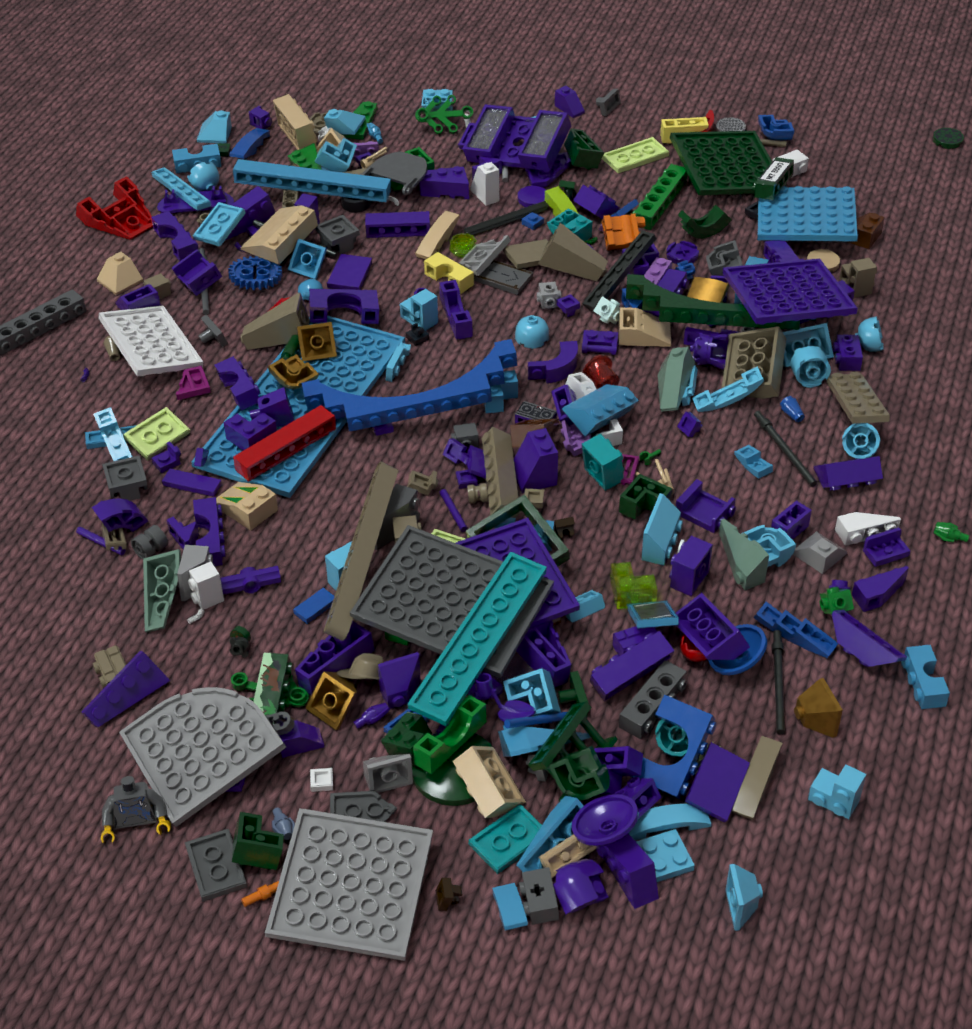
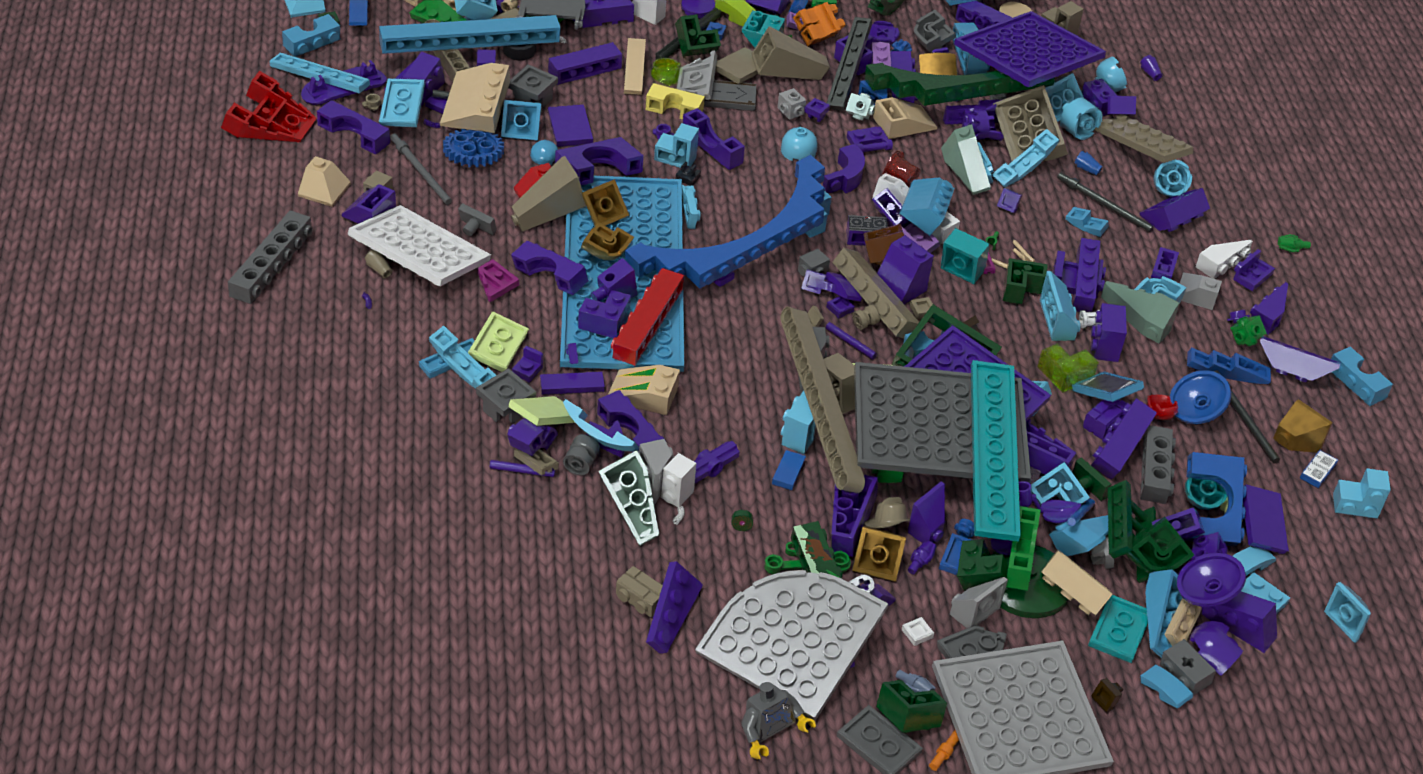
camera: 30 degrees left, 0 degrees up
dark purple panel [172,249,223,296] -> none
medium azure cylinder [187,162,220,191] -> none
pearl dark grey plate [229,637,250,658] -> none
dark green cylinder [281,335,300,360] -> none
dark purple slope [676,593,750,660] -> none
dark tan slope [732,736,783,820] -> none
none -> yellowish green tile [509,396,575,426]
none -> medium azure slope [563,399,639,452]
none -> dark green brick [675,14,721,57]
none -> dark purple arch [1072,238,1100,312]
none -> dark purple slope [1107,96,1136,116]
none -> dark purple cone [1140,55,1163,81]
none -> tile [1300,450,1338,488]

